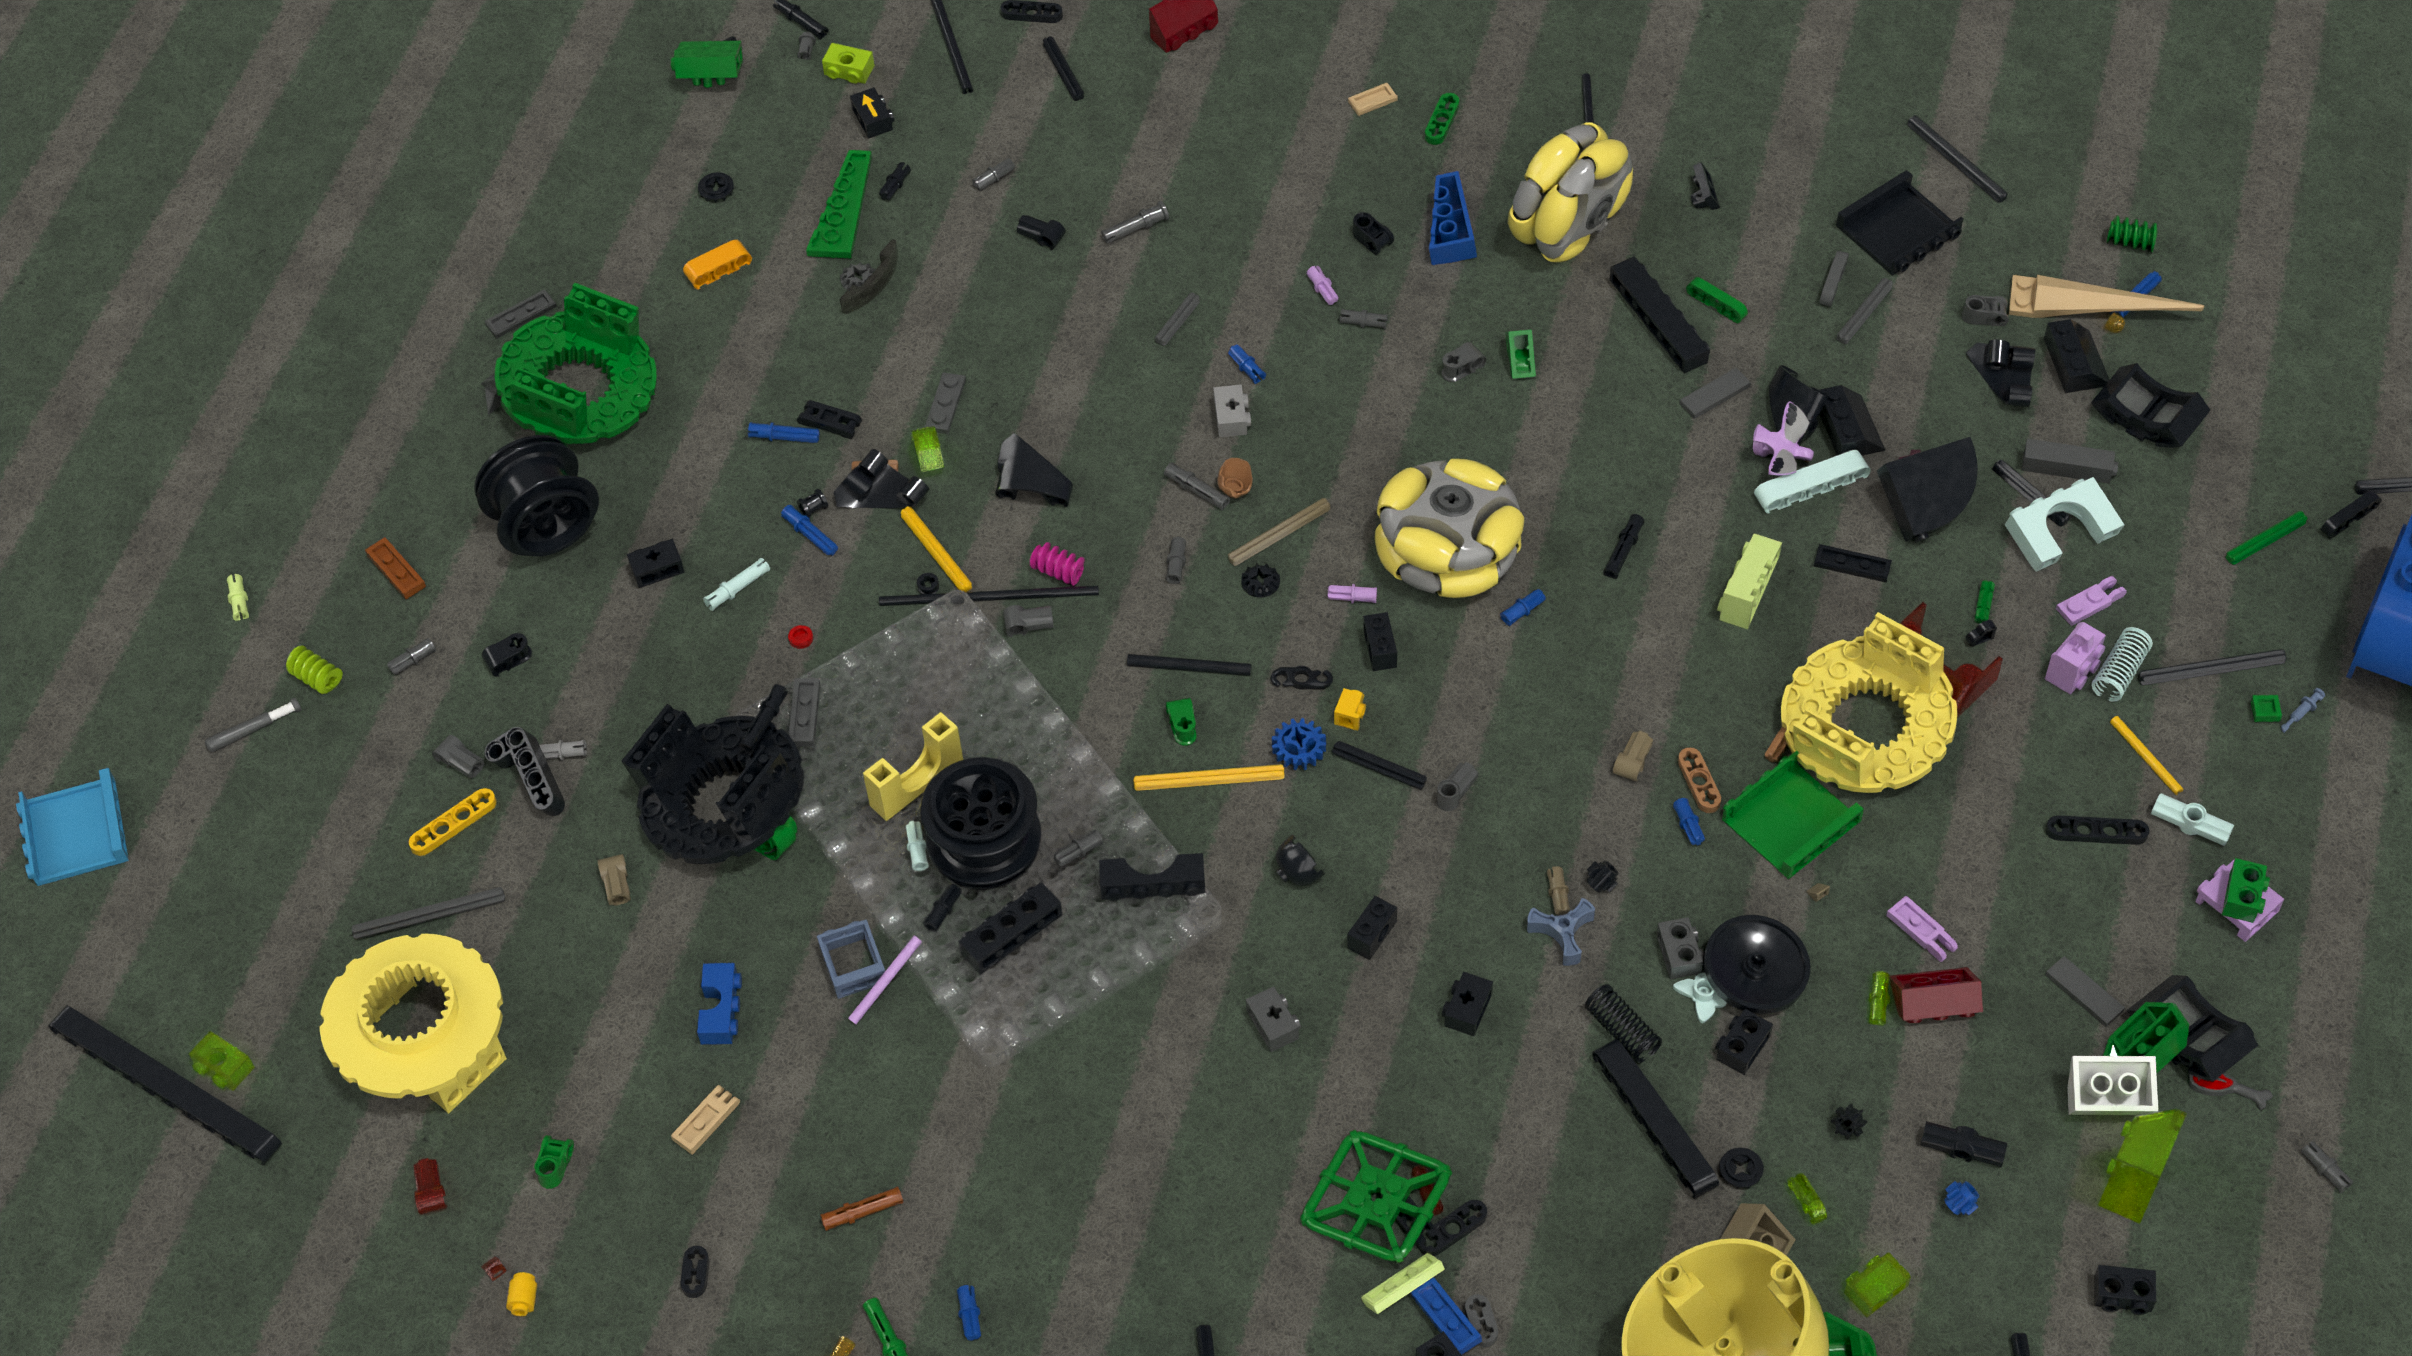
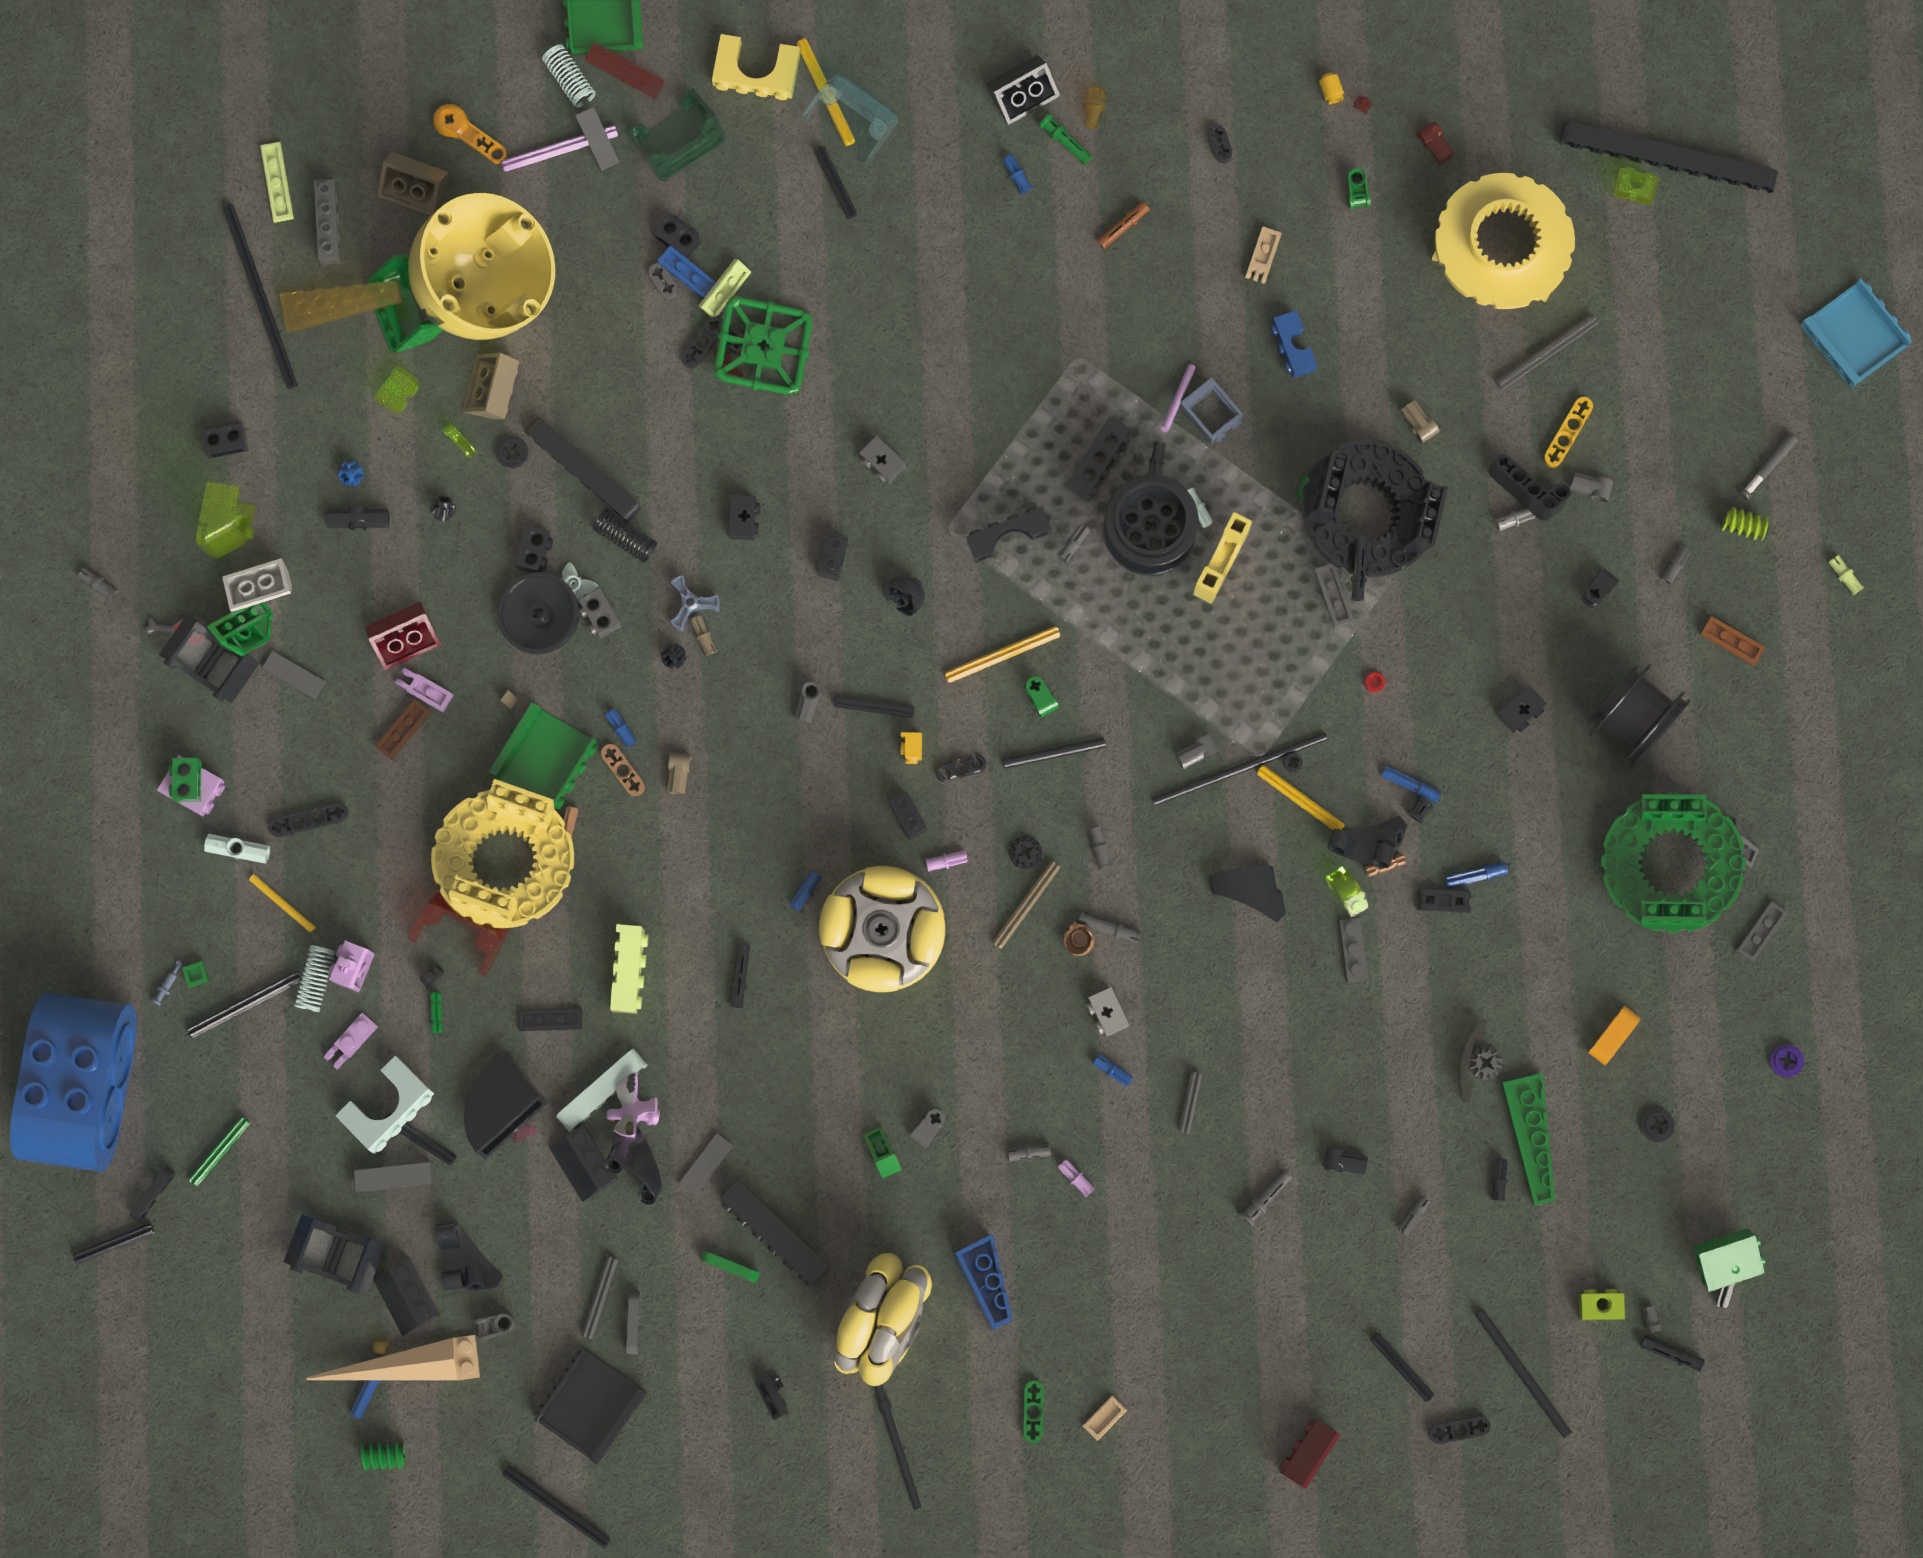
camera: 160 degrees right, 25 degrees up
light aqua pin [703,558,770,611] -> none
black brick [850,87,895,139] -> none
dark pink piece [1030,542,1085,586] -> none
blue gear [1272,718,1326,770] -> none
black piece [1353,212,1394,255] -> none
clear neon green pin [1868,971,1890,1026] -> none
none -> reddish brown plate [375,699,431,760]
none -> dark purple gear [1770,1044,1804,1077]

